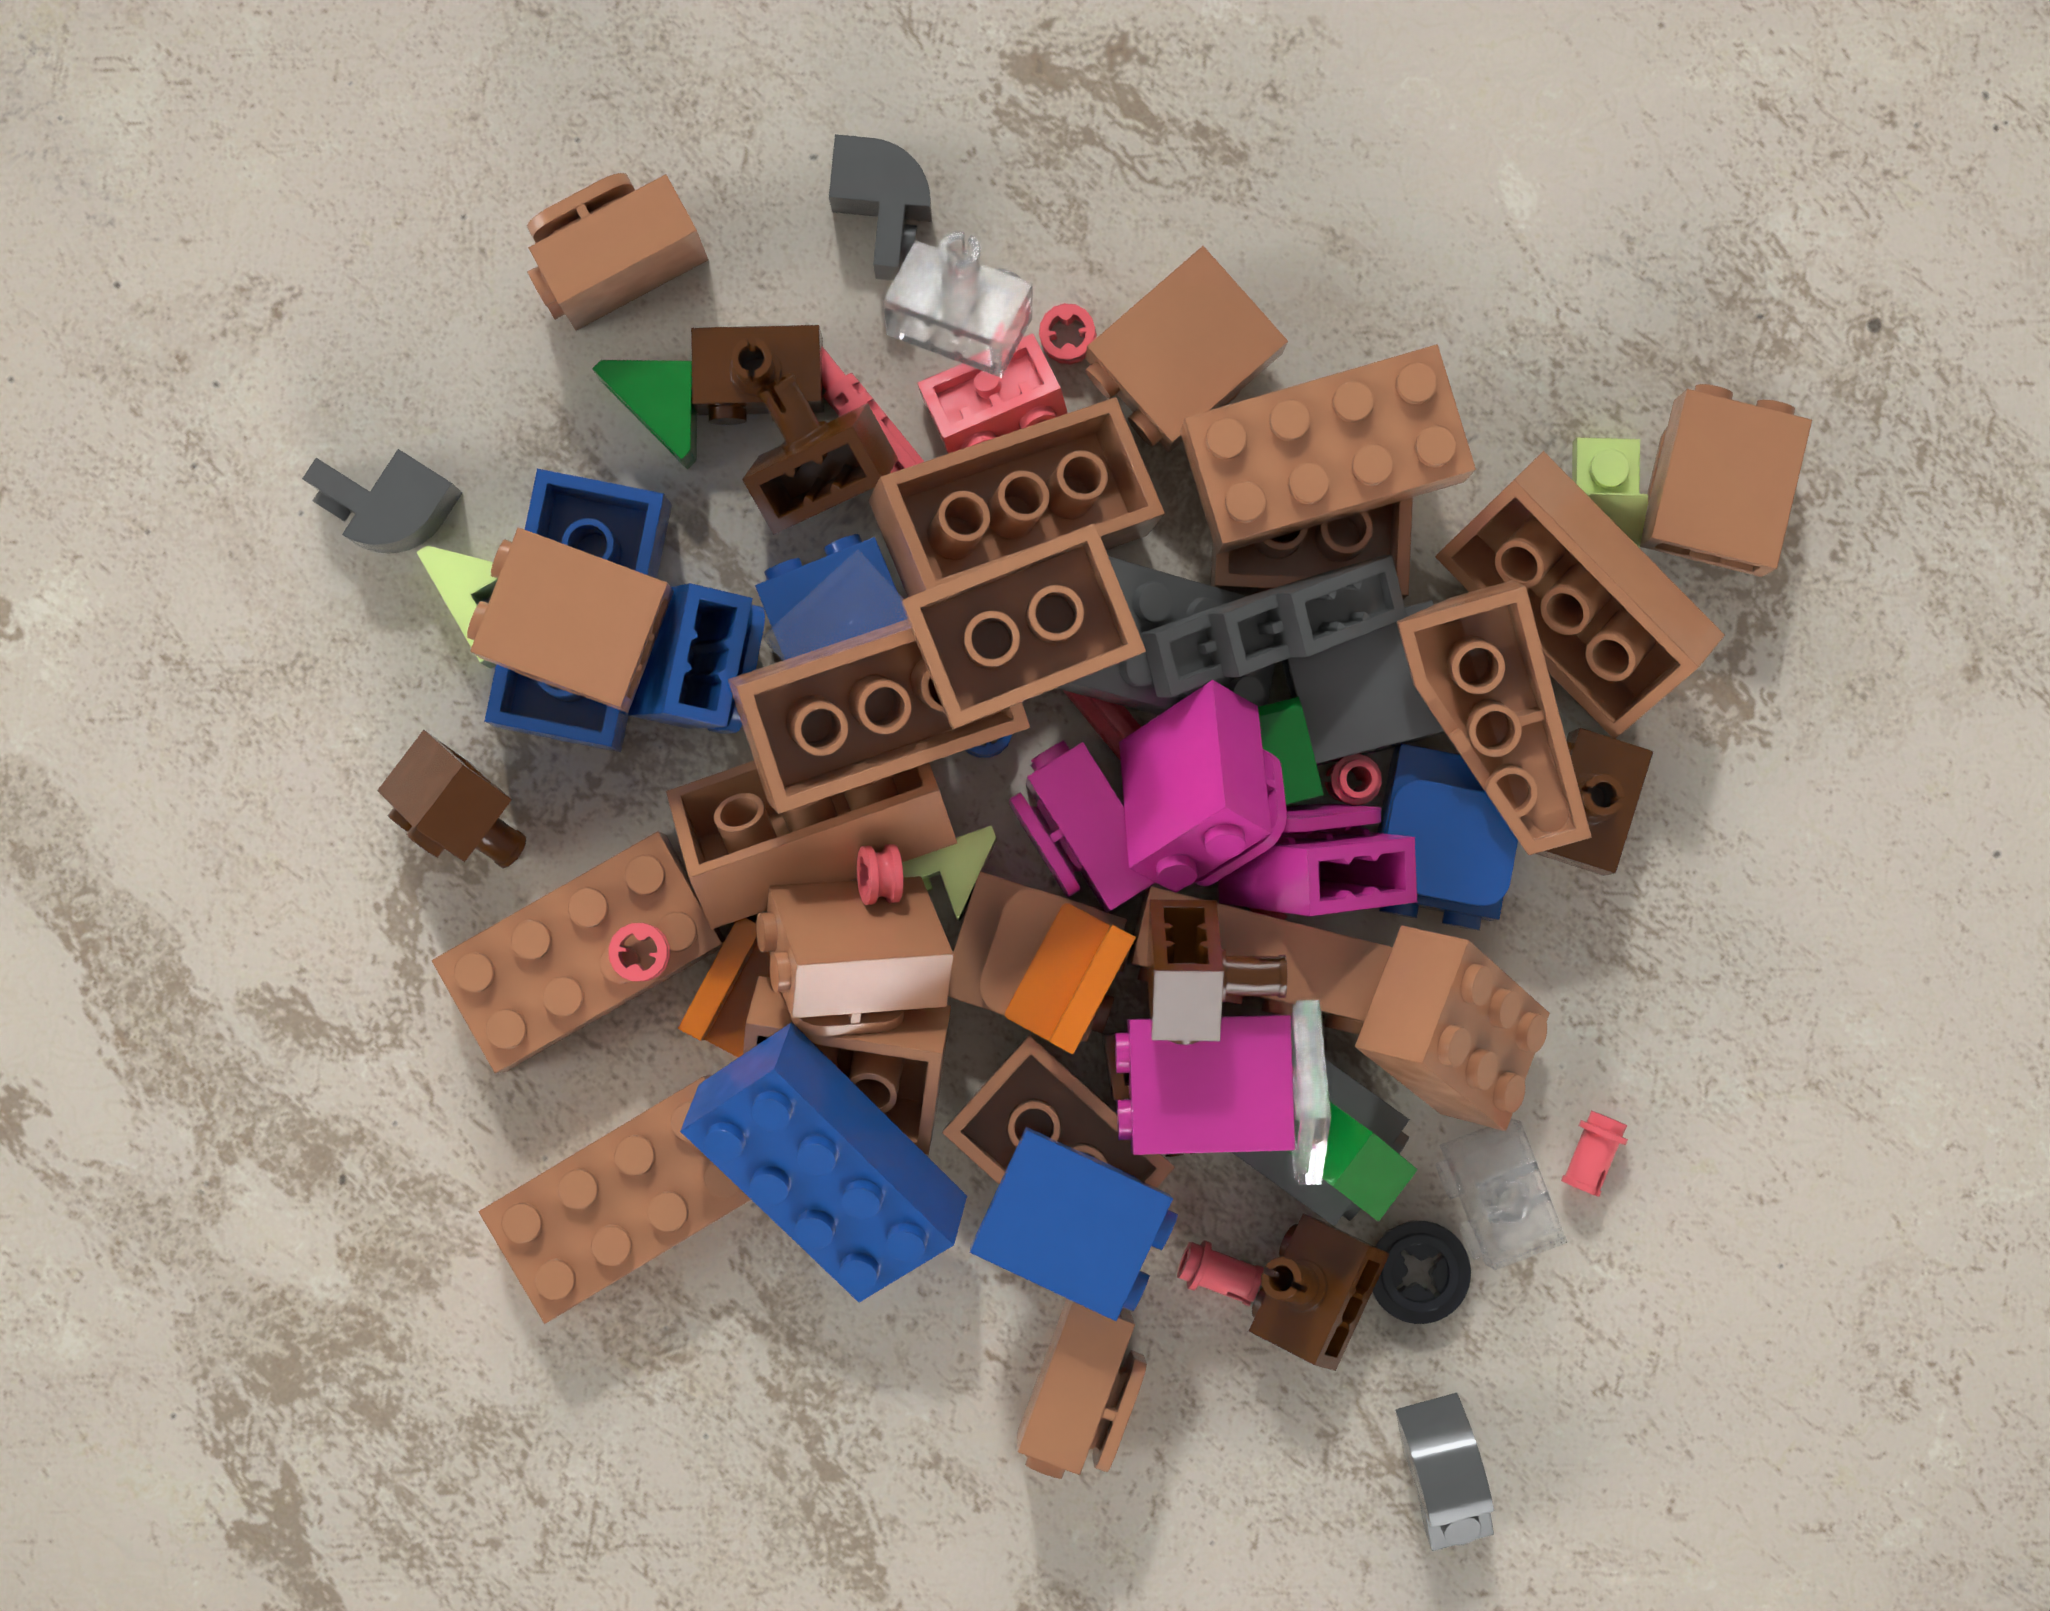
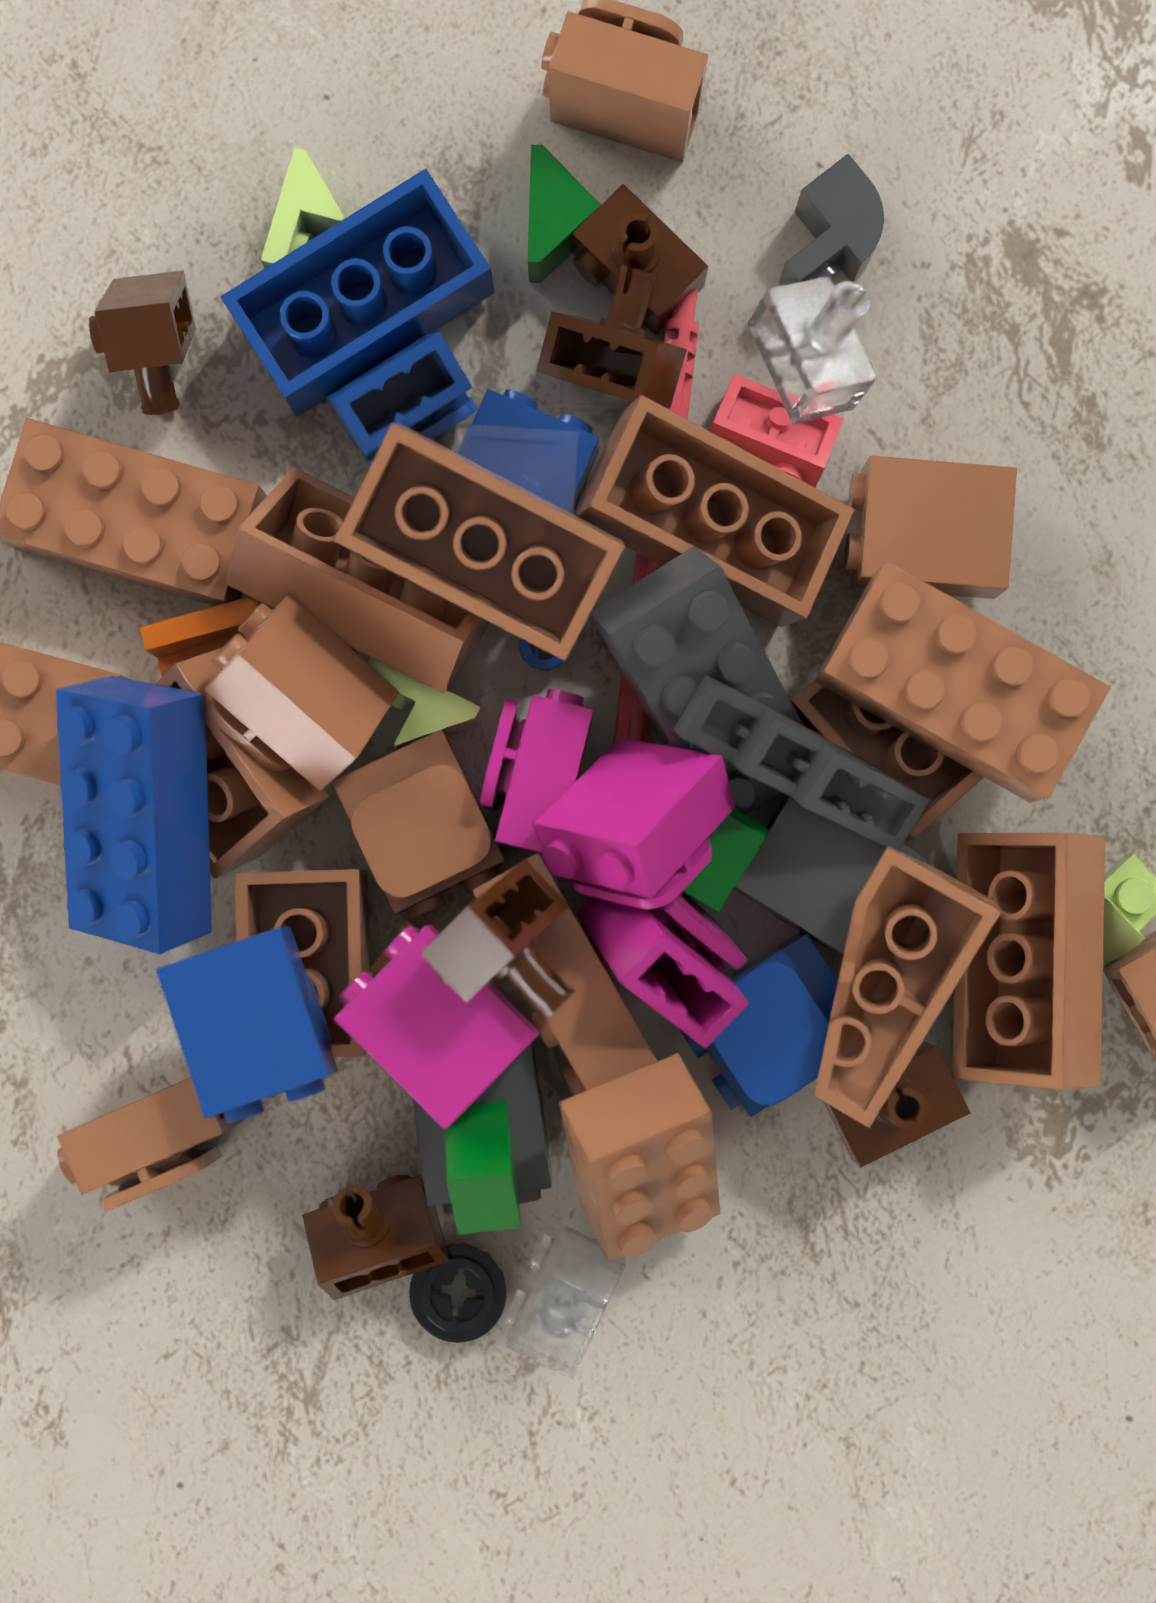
camera: 55 degrees right, 0 degrees up
dark grey brick [302,449,462,553] -> none
nougat brick [467,527,674,713] -> none
coral bush [608,923,670,981] -> none
coral bush [857,844,903,905] -> none
nougat brick [902,523,1146,730] -> none
orange panel [1005,903,1136,1054] -> none
coral bush [1039,303,1097,365] -> none
coral pin [1177,1240,1264,1306] -> none
clear tile [1291,1000,1331,1185] -> none
coral pin [1325,754,1382,805] -> none
dark grey brick [1395,1393,1494,1551] -> none
coral pin [1561,1110,1628,1197] -> none

